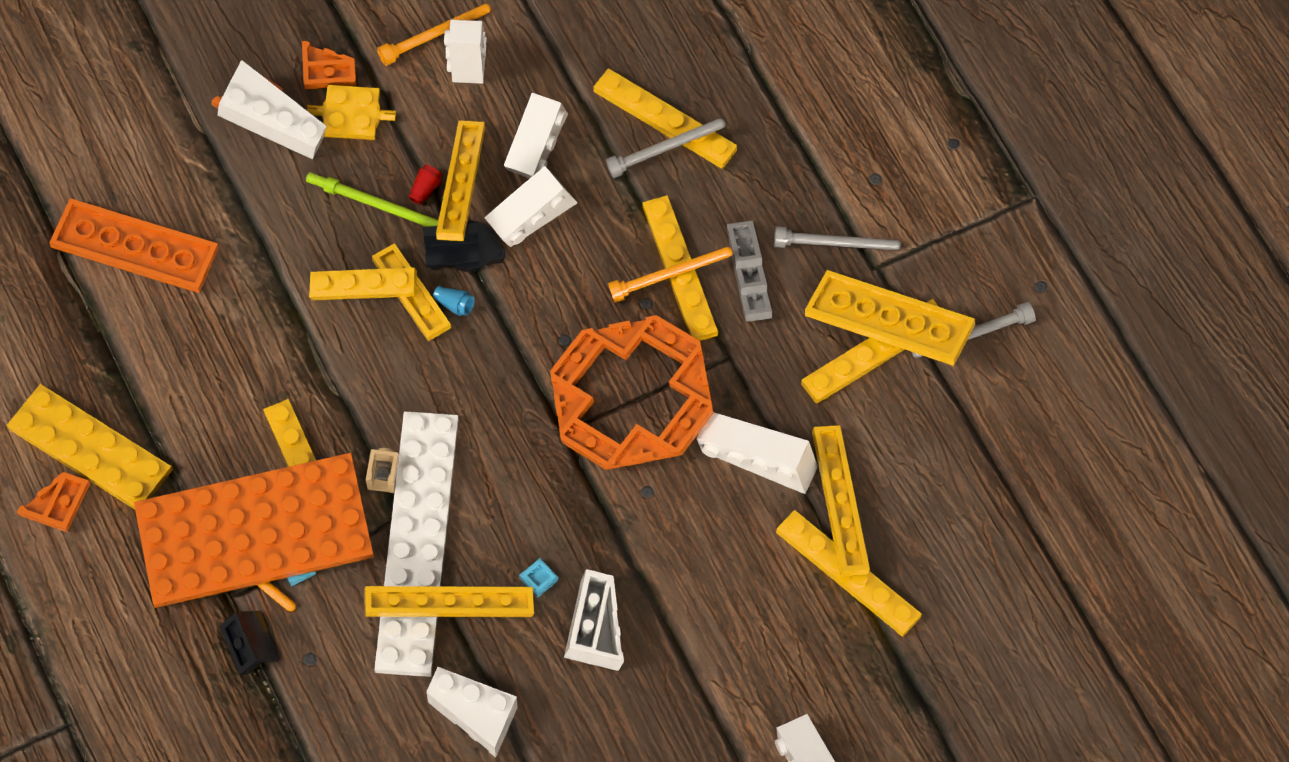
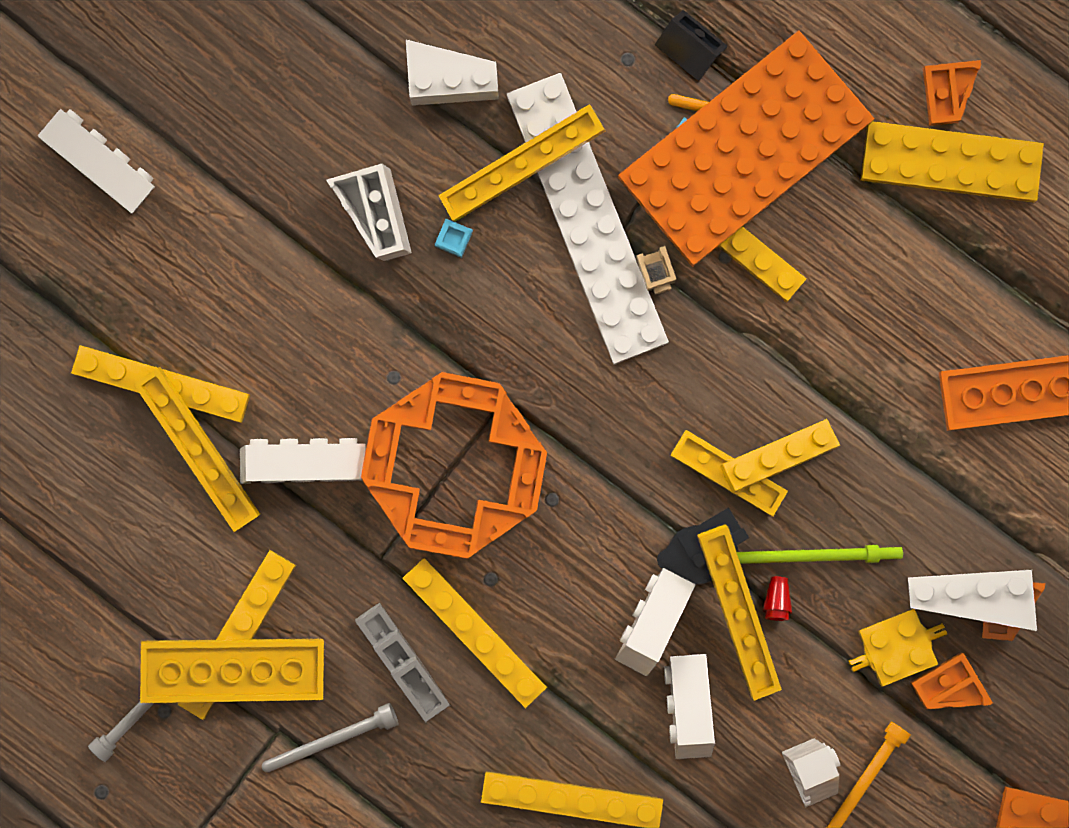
camera: 160 degrees right, 20 degrees up
dark azure cone [433,286,475,316] -> none
light grey piece [605,118,726,179] -> none
light orange piece [608,247,733,303] -> none

